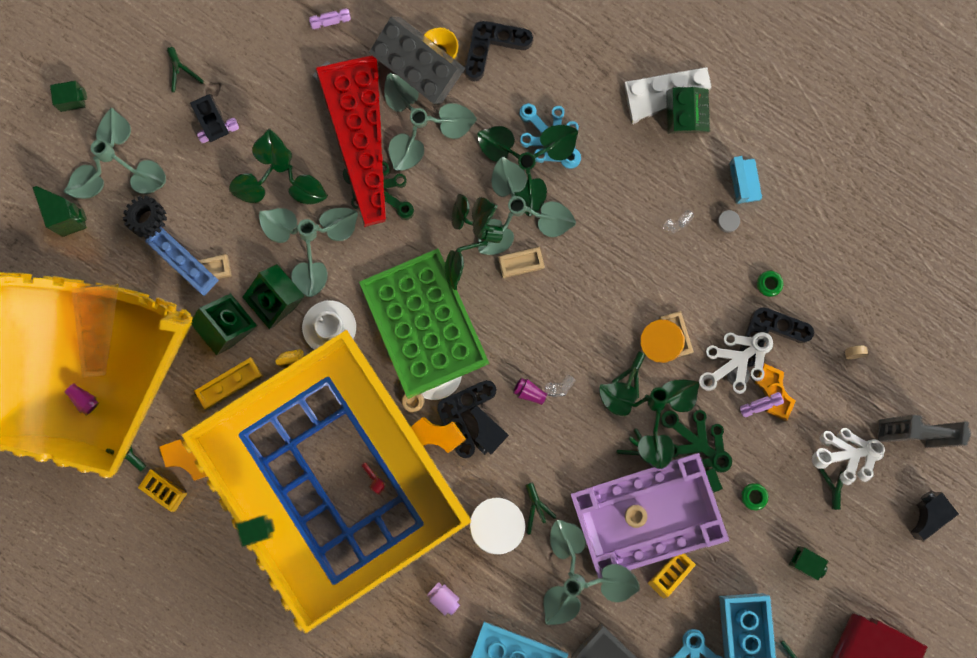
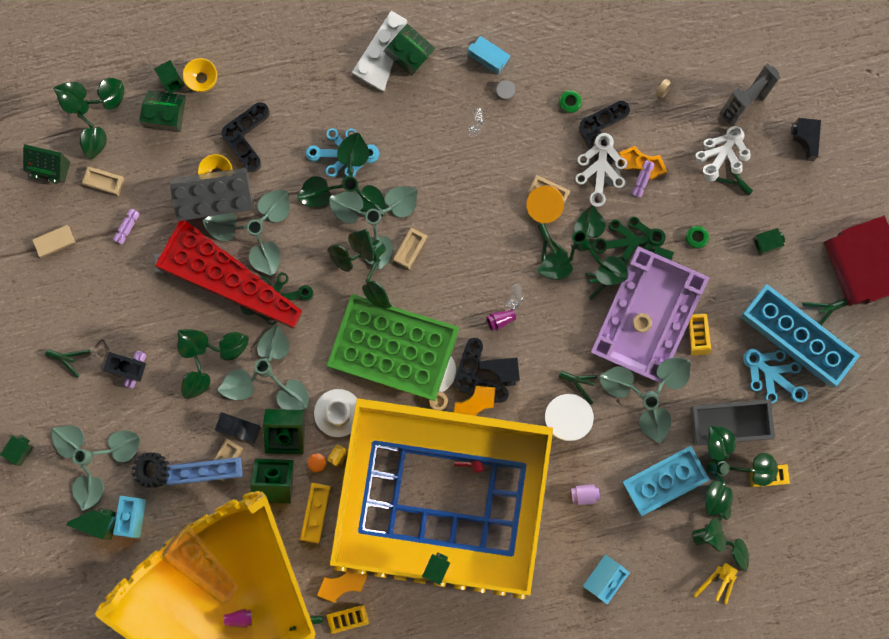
camera: 45 degrees left, 0 degrees up
none -> medium azure panel [113,496,146,538]
none -> black arch [215,412,260,444]
none -> orange tile [307,453,327,473]

